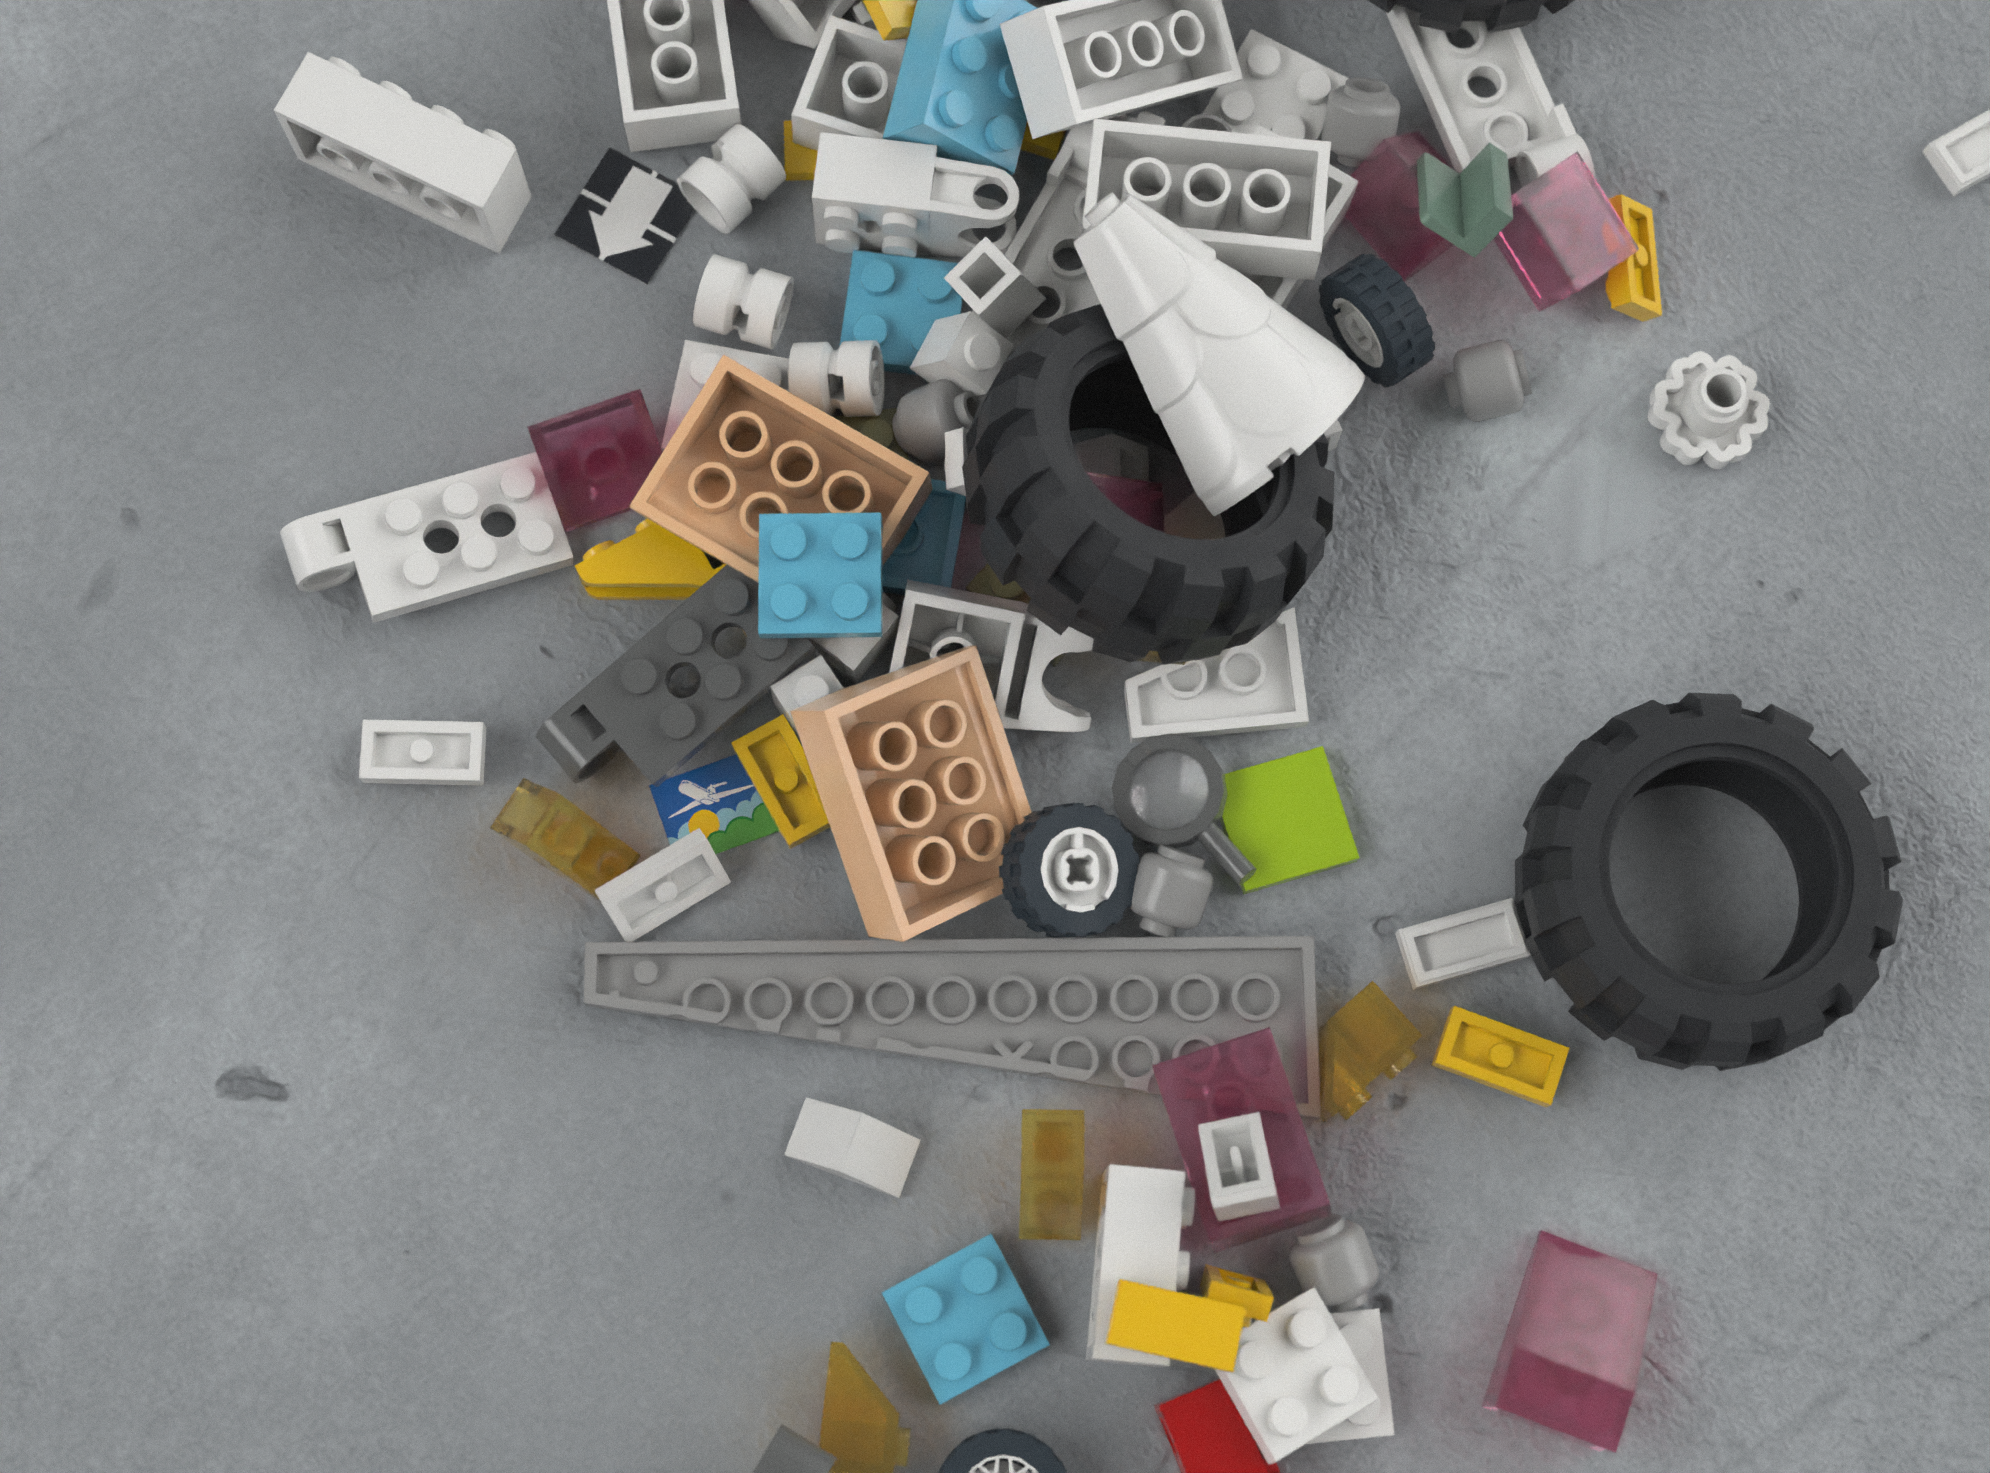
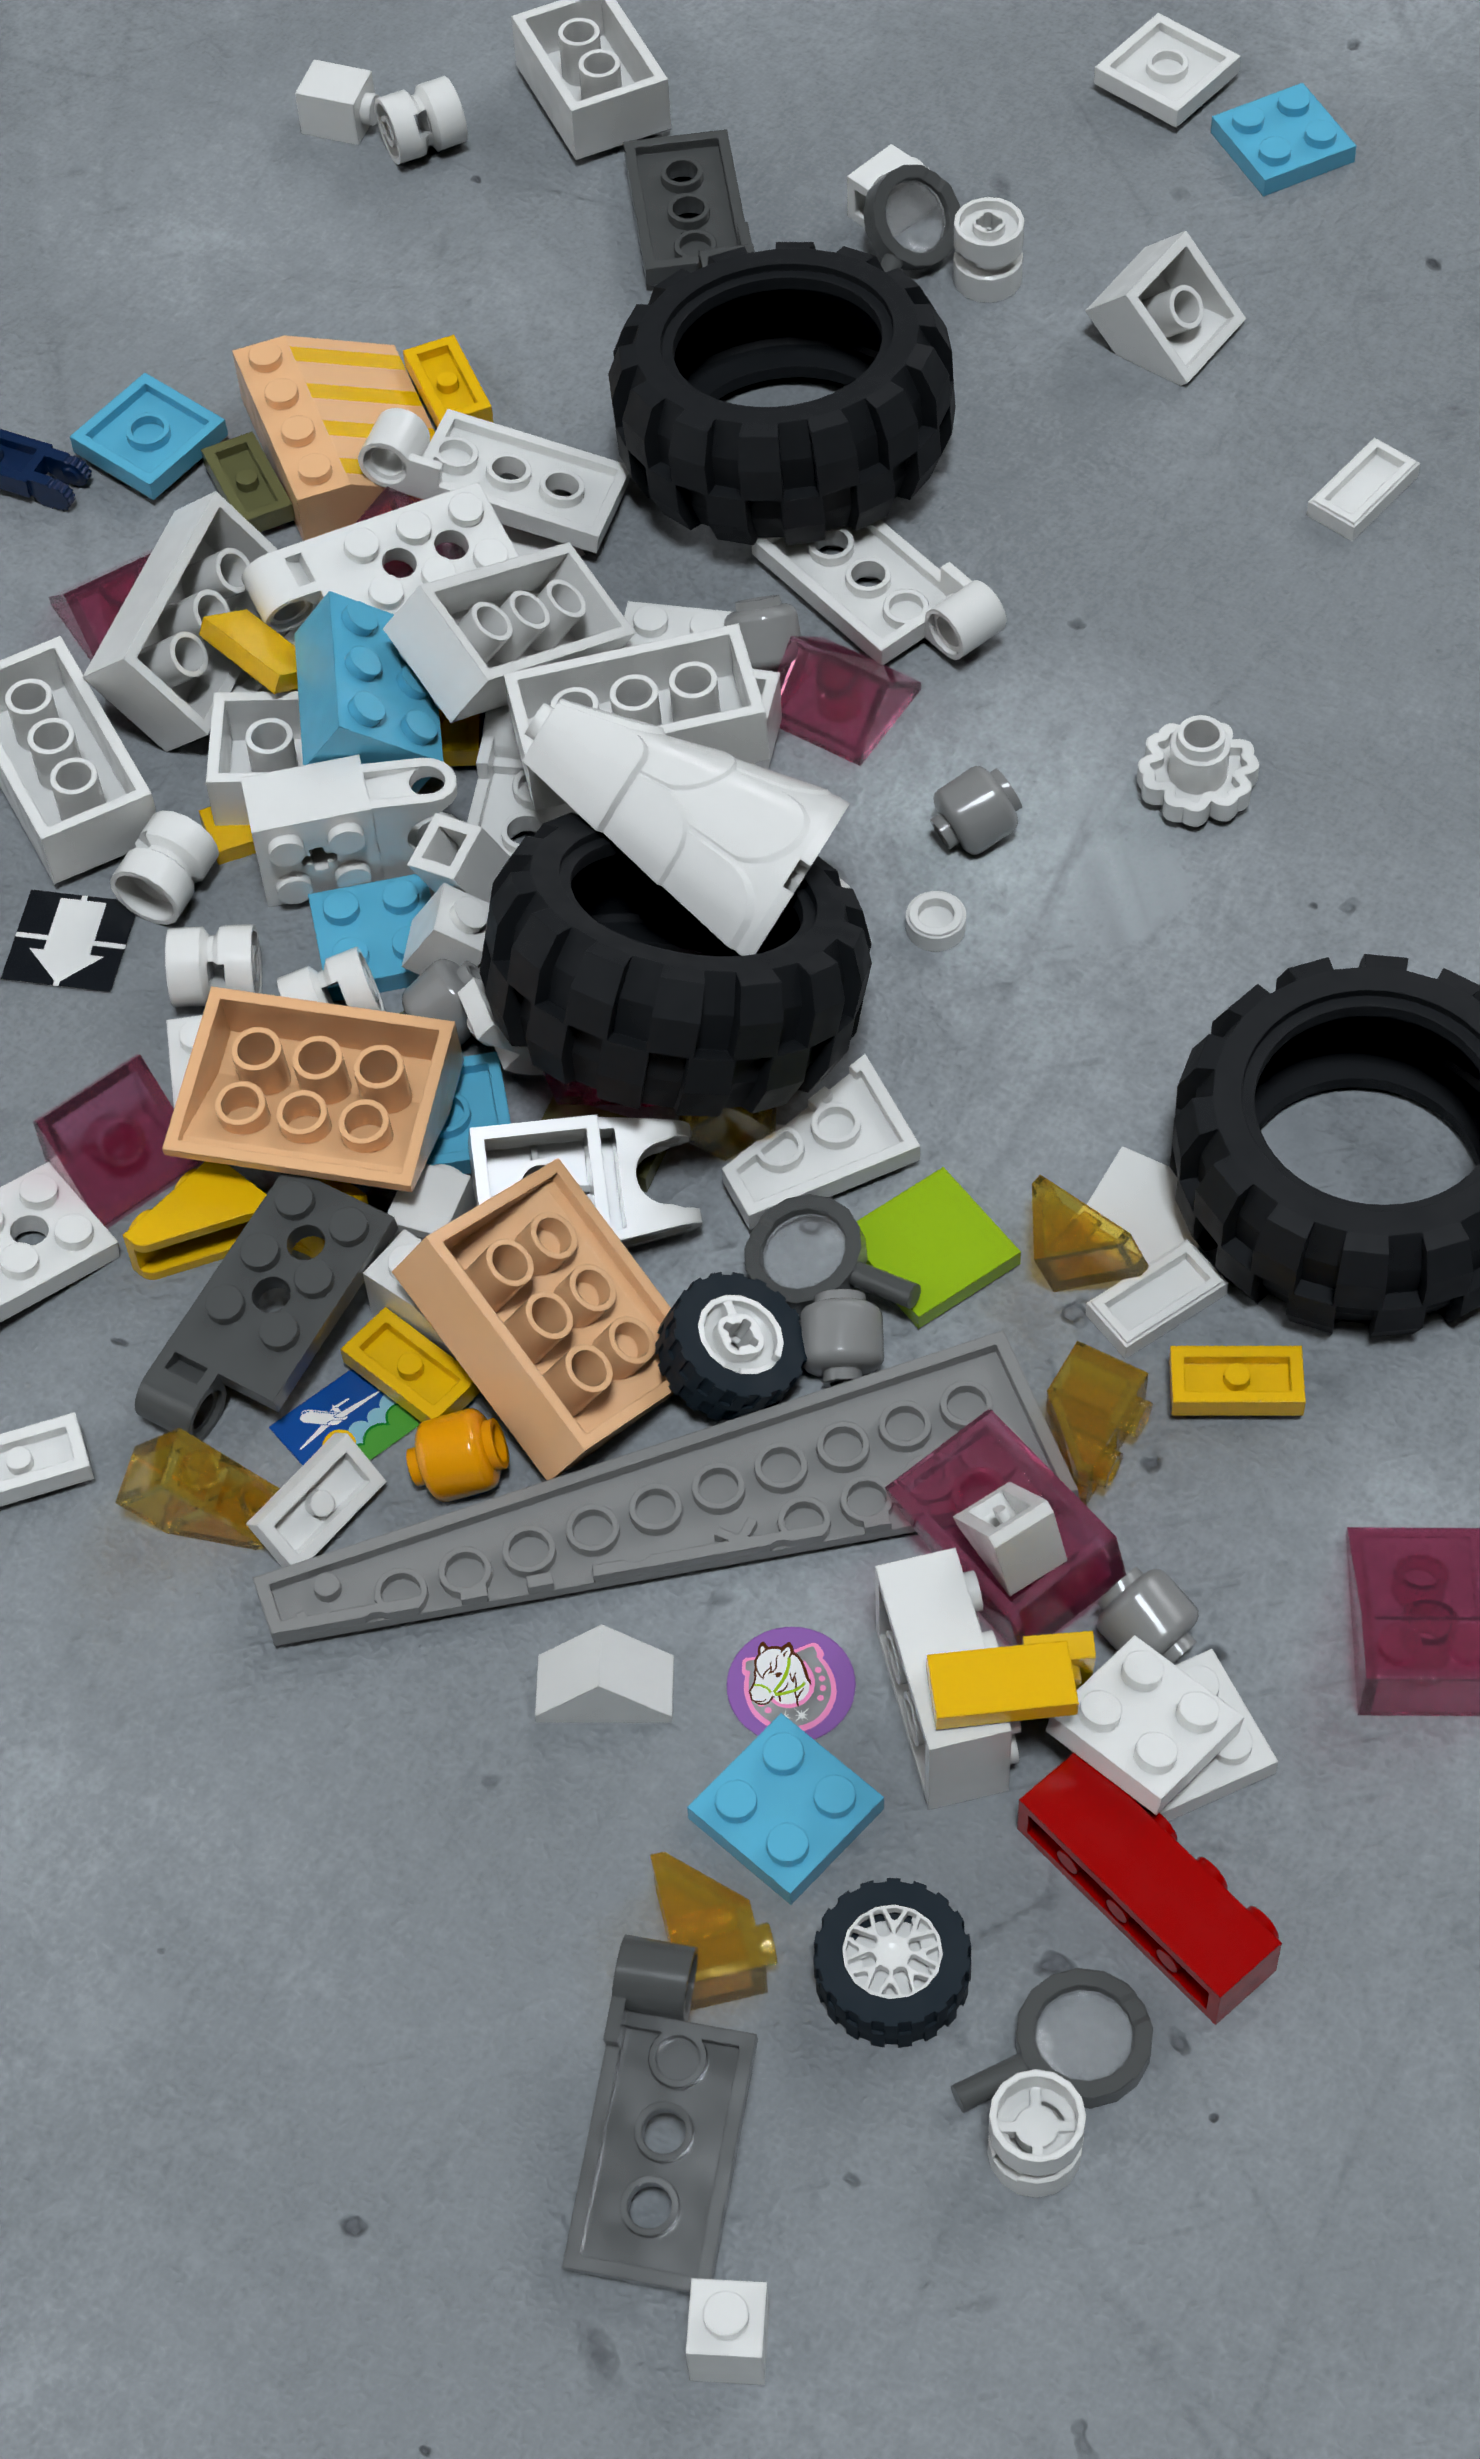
camera: 10 degrees left, 20 degrees down
medium azure plate [758,513,883,638] -> none
clear yellow slope [1019,1109,1085,1241] -> none
black wheel [1318,253,1435,388] -> none
sand green panel [1417,142,1513,258] -> none
clear pink slope [1493,151,1639,312] -> none
yellow plate [1600,194,1662,322] -> none
none -> light orange head [406,1408,509,1502]
none -> sticker [727,1627,856,1740]
none -> white tile [906,891,966,952]
none -> clear yellow slope [1032,1174,1149,1292]
none -> white sticker [1068,1146,1199,1268]

